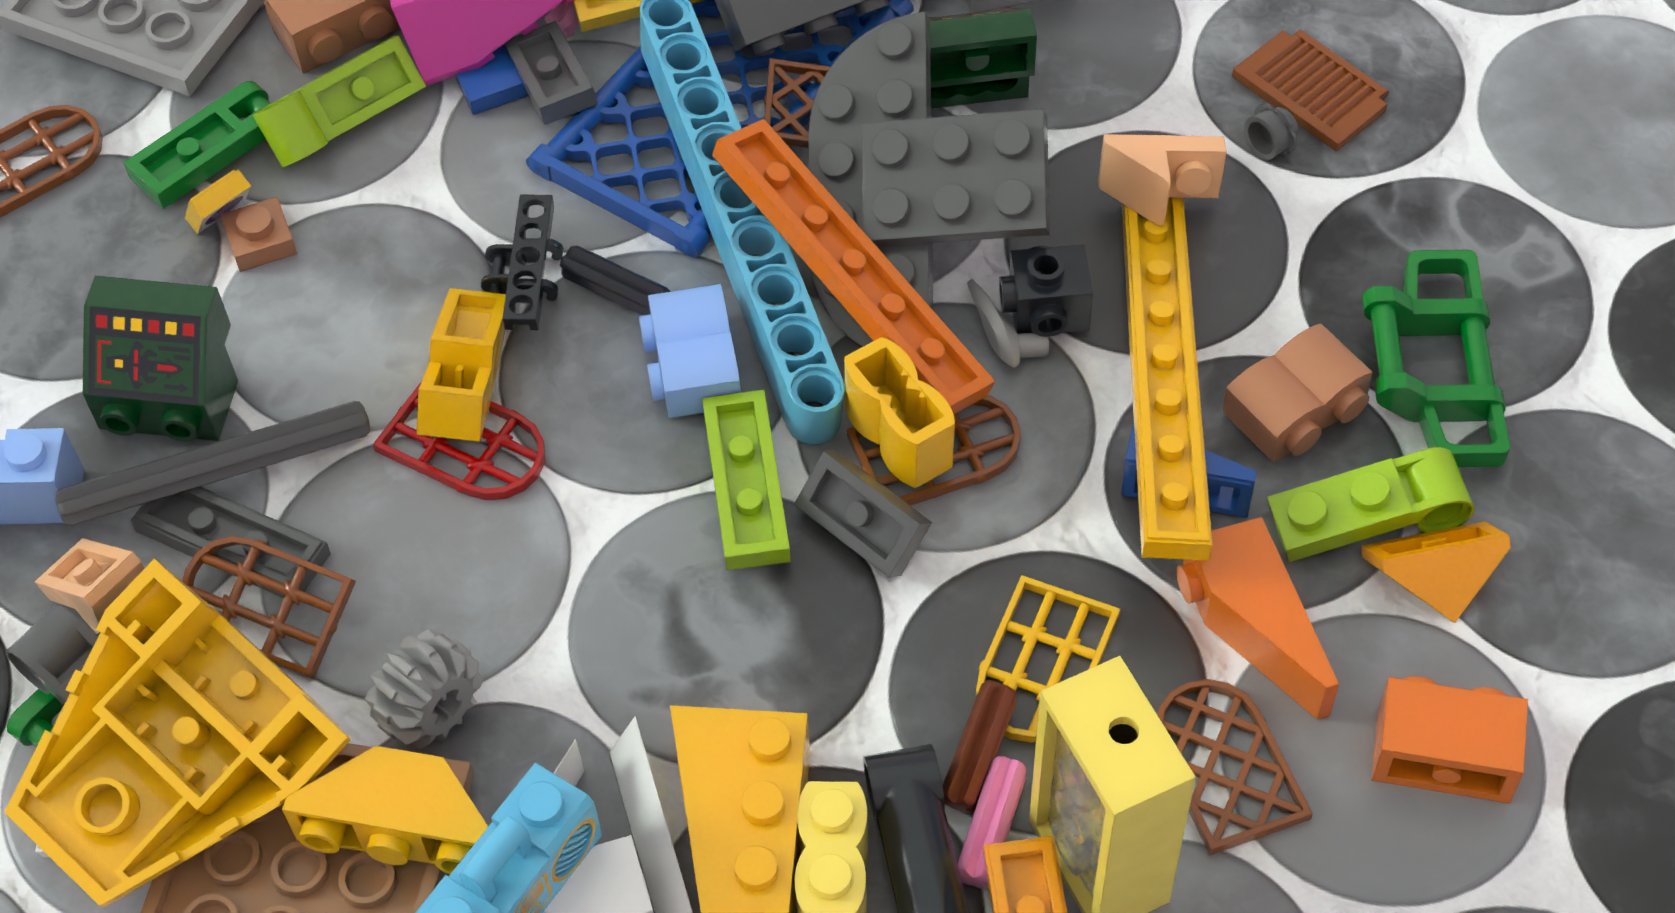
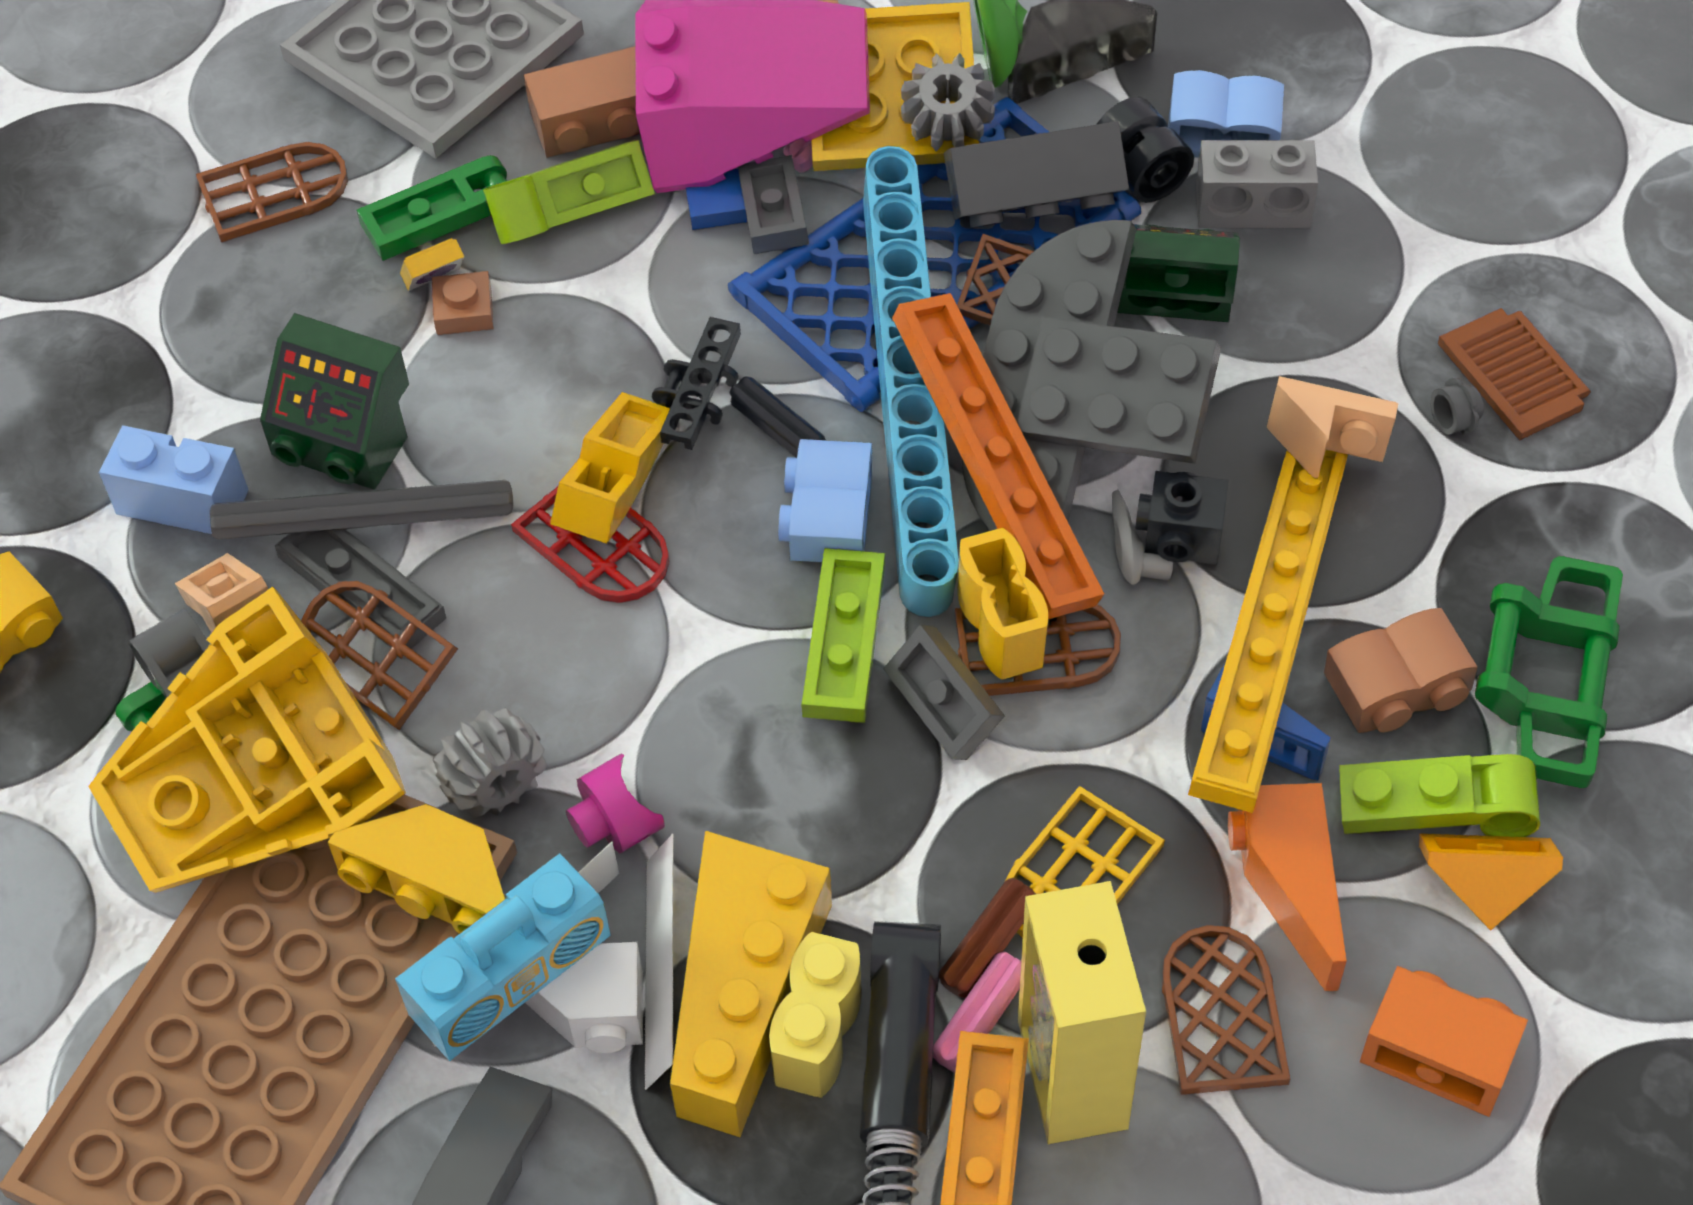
camera: 15 degrees right, 0 degrees up
none -> dark pink piece [566,753,665,854]

